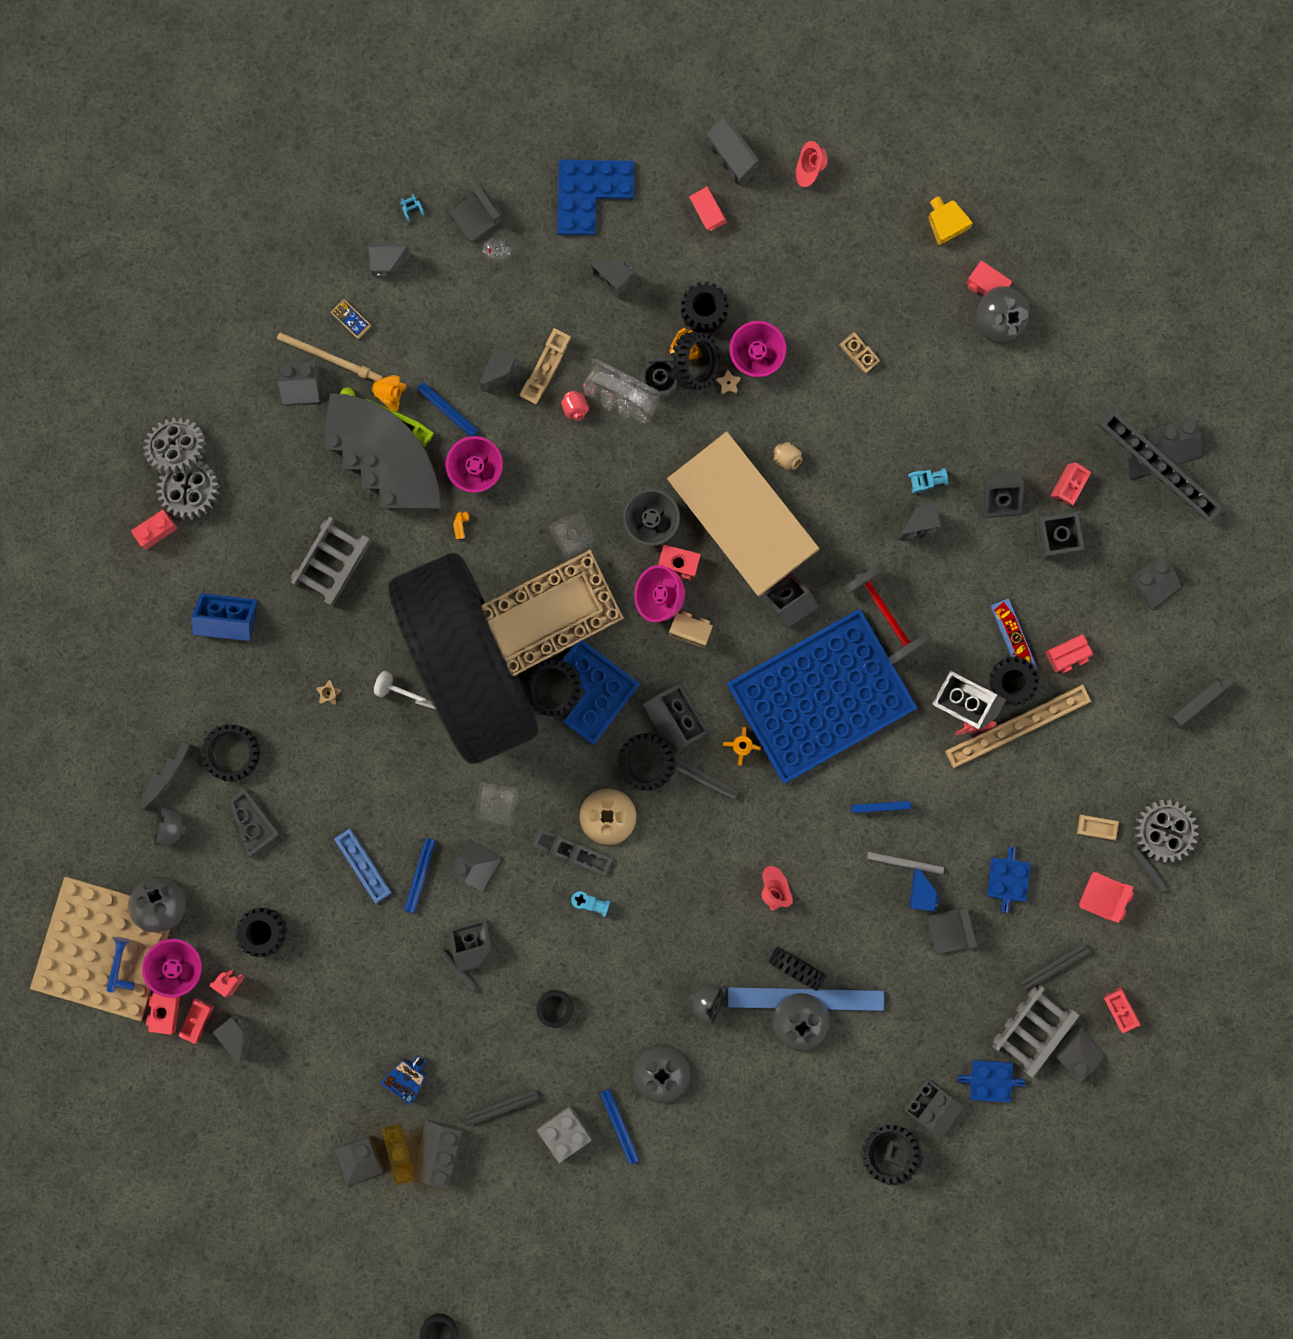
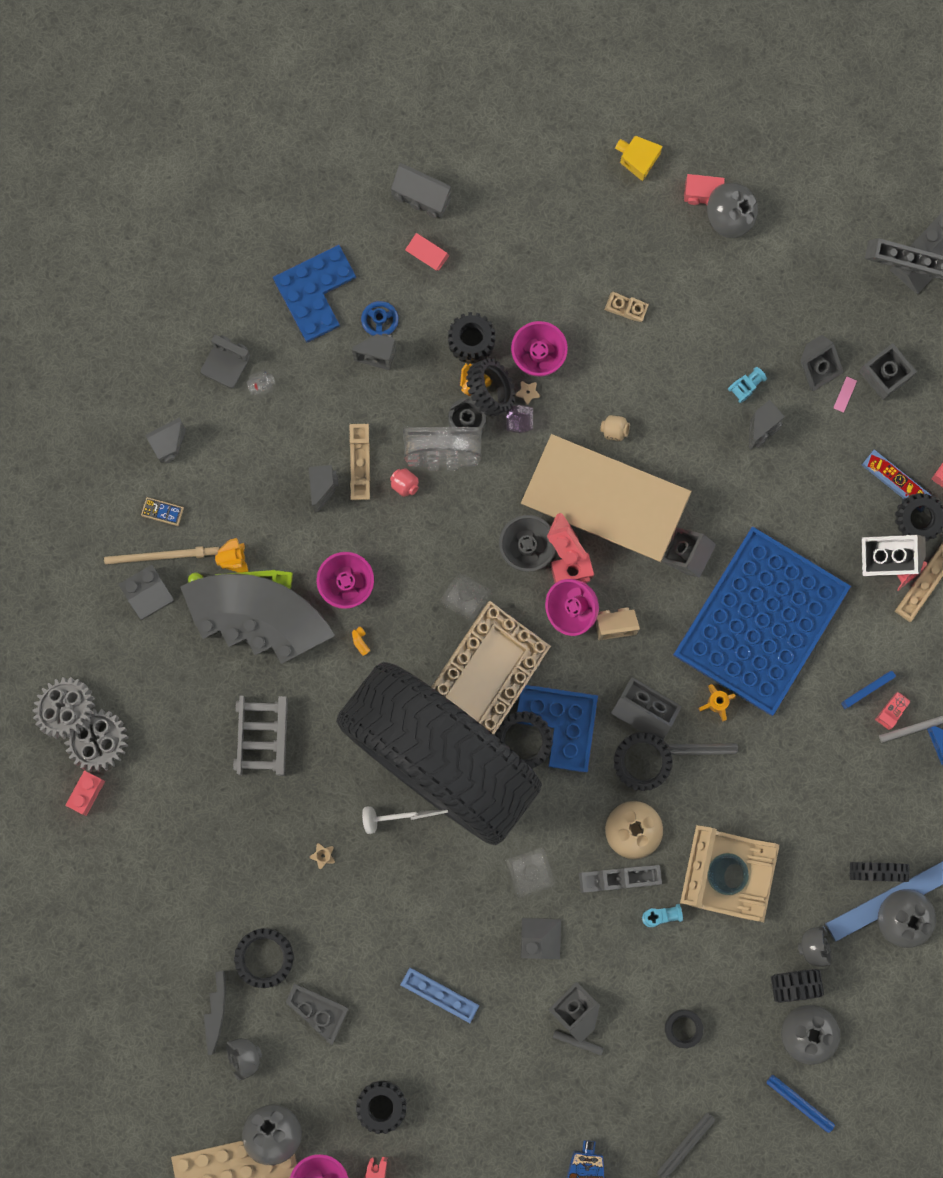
camera: 35 degrees left, 5 degrees down
blue slope [191,593,258,641] -> none
medium azure piece [400,194,425,222] -> none
blue axle [404,838,436,913] -> none
blue axle [417,382,478,436] -> none
light grey brick [537,1105,592,1163] -> none
coral piece [761,866,793,911] -> none
coral piece [796,141,828,187] -> none
dark grey piece [842,563,932,665] -> none
coral hinge [1050,462,1091,505] -> none
none -> blue piece [361,301,398,336]
none -> clear purple panel [506,405,533,433]
none -> coral bracket [547,513,587,565]
none -> tan panel [680,825,779,923]
none -> black tyre [771,969,824,1003]
none -> bright pink window [834,377,857,413]
none -> coral leg [875,691,910,730]

